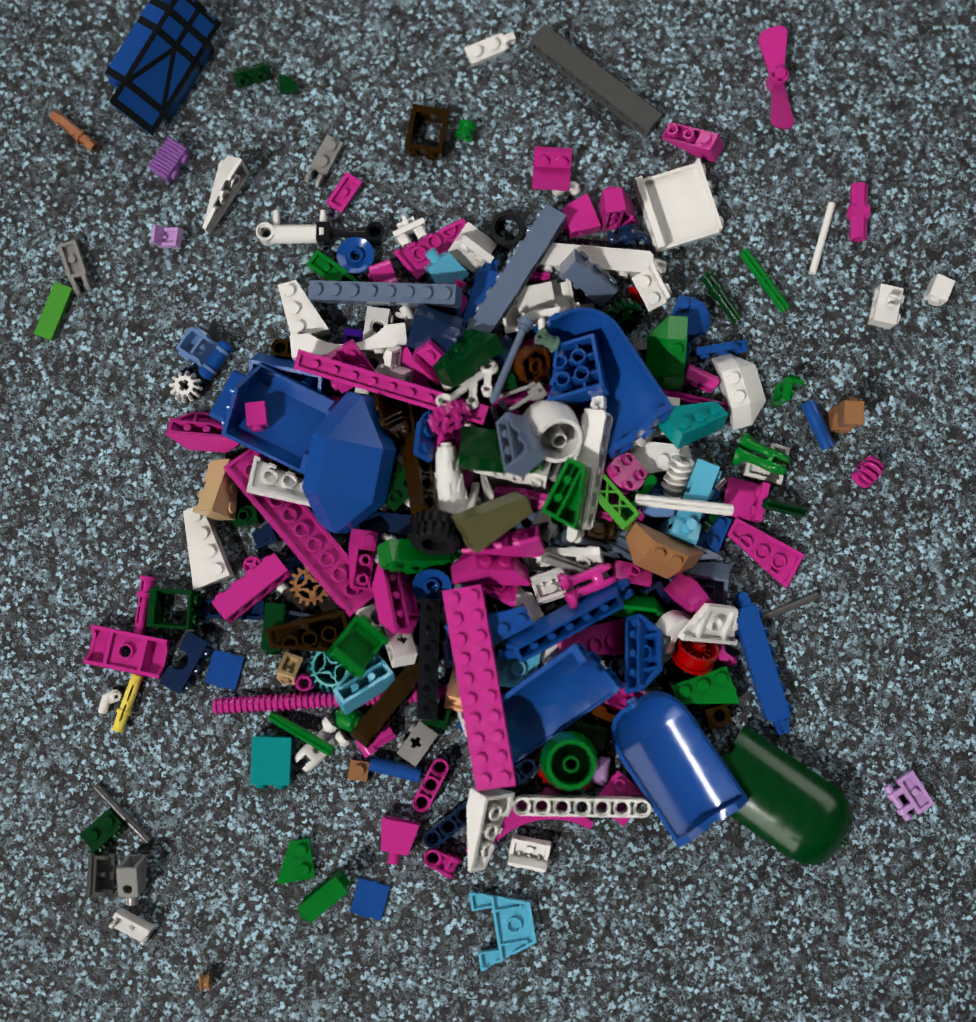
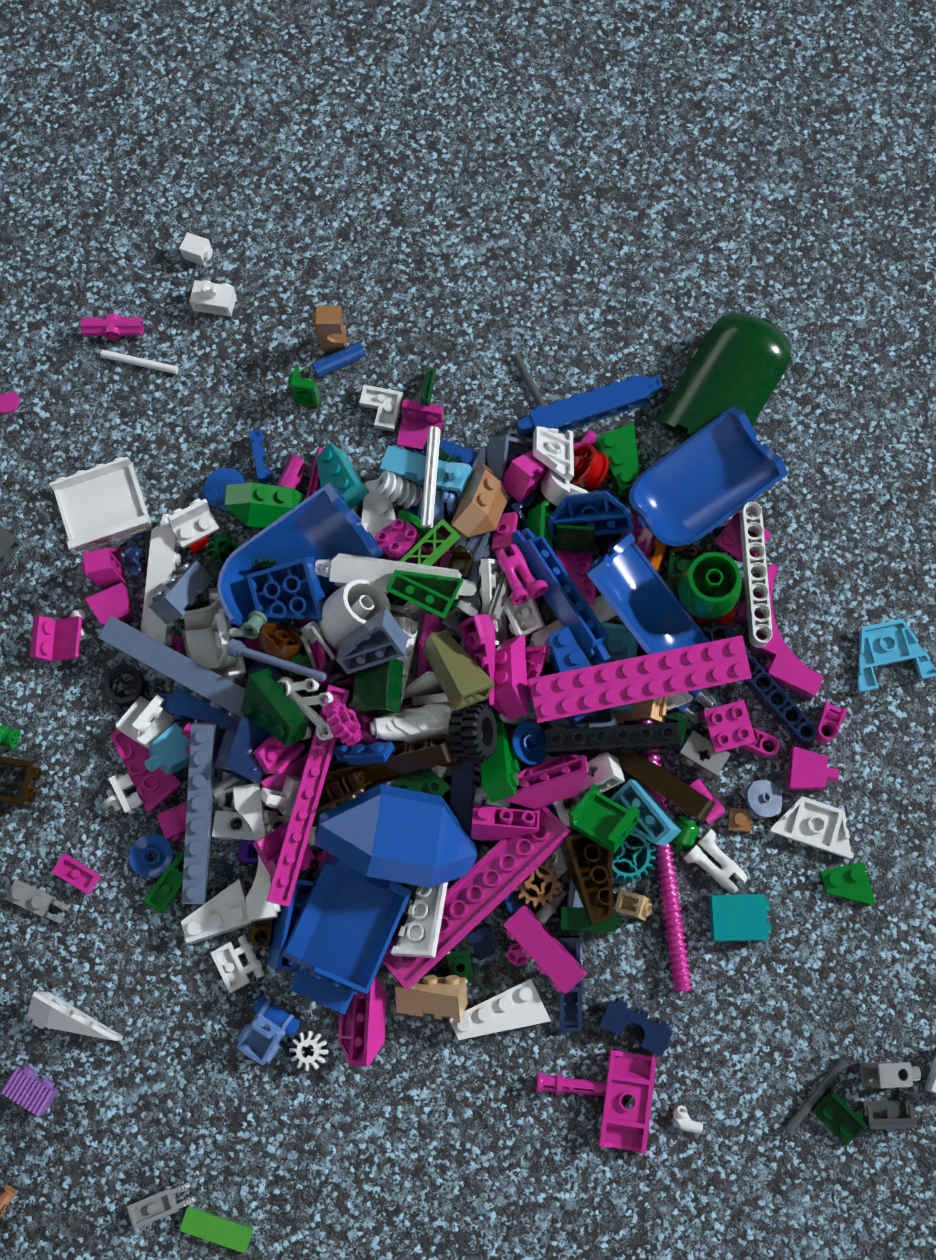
camera: 90 degrees left, 10 degrees down
light yellow pin [111,673,143,733] -> none
dark green window [146,588,202,630] -> none
lavender bracket [151,224,183,248] -> none
blue piece [205,649,245,690] -> none
dark pink brick [245,401,269,432] -> none
piece [256,209,386,246] -> none
green axle [268,711,335,756] -> none
dark pink plate [295,673,315,693] -> none
green window [297,869,352,924] -> none
blue piece [350,877,390,921] -> none
blue piece [369,755,423,783] -> none
white wedge [466,787,515,873] -> none
white bracket [507,834,551,872] -> none
dark pink slope [661,122,724,162] -> none
dark green pin [699,269,743,324] -> none
dark brown brick [701,704,734,729] -> none
white wedge [712,353,766,430] -> none
dark pink wing [726,518,805,588] -> none
green piece [731,432,791,475] -> none
green axle [739,248,790,313] -> none
dark pink gear [851,455,884,488] -> none
lavender plate [883,769,934,821] -> none
none -> white plate [211,935,265,993]
none -> dark green plant [252,557,276,571]
none -> medium blue arm [441,491,457,519]
none -> dark green piece [555,524,596,552]
none -> dark pink bracket [696,700,756,753]
none -> sand blue piece [743,780,782,819]
none -> white wing [769,796,854,860]

